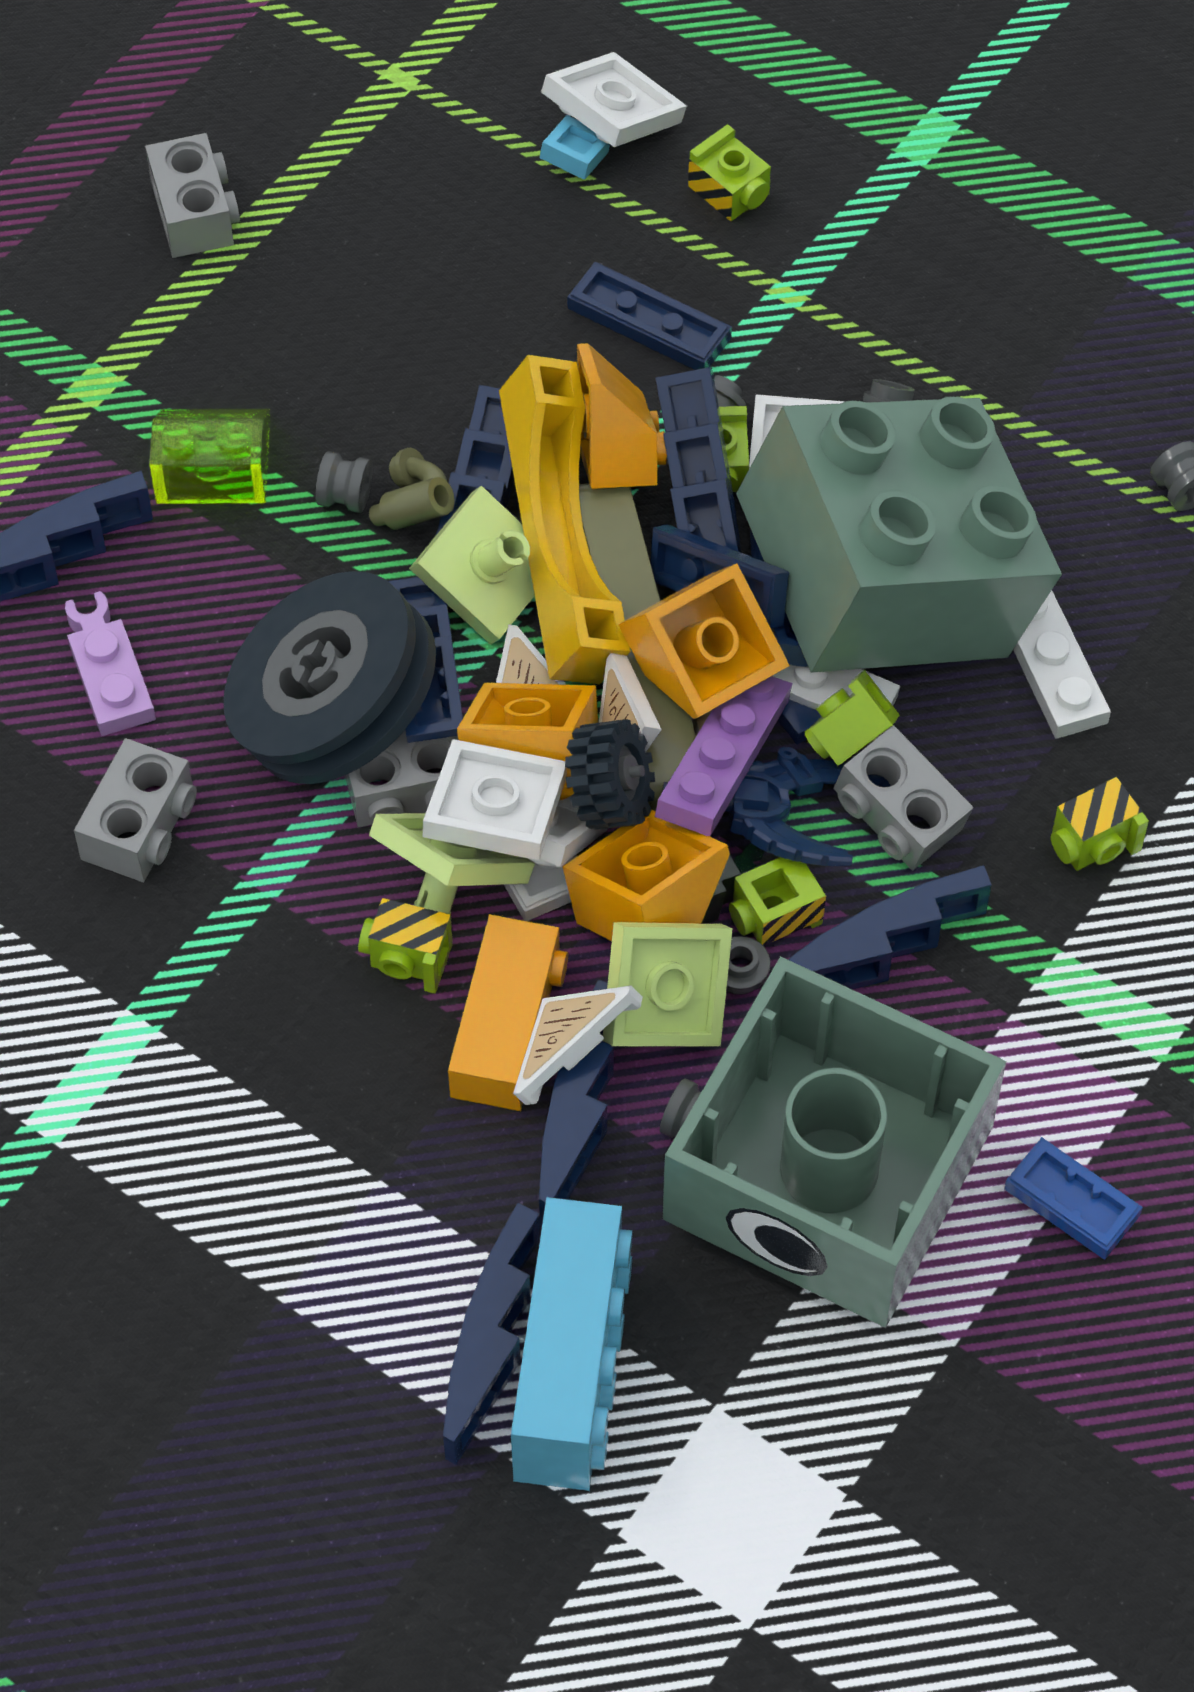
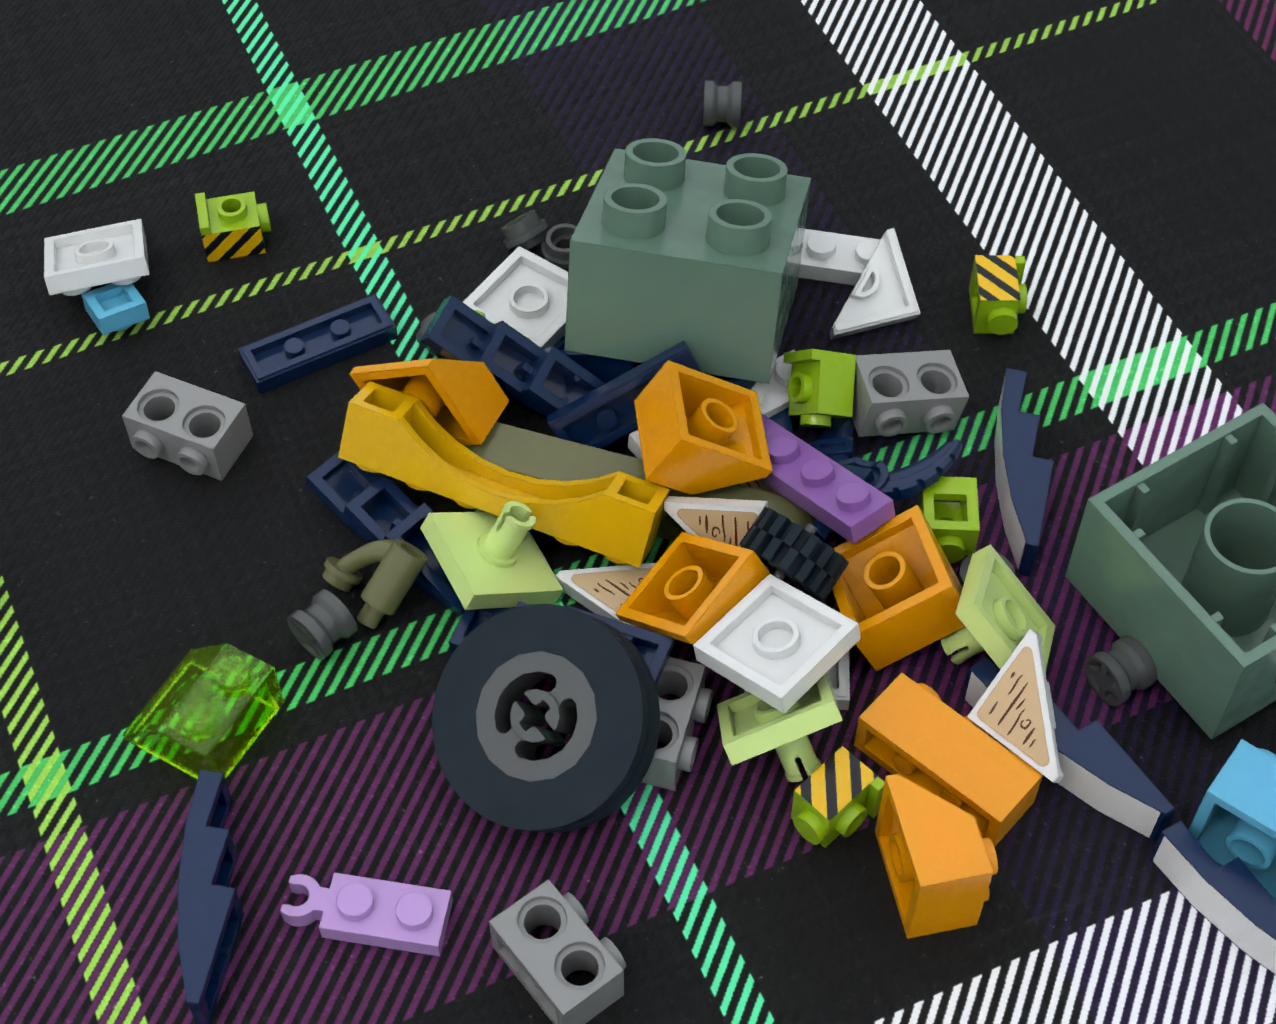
camera: 60 degrees left, 5 degrees down
none -> light grey brick [122,371,253,481]
none -> white tile [829,228,921,339]
none -> light orange slope [875,774,998,939]

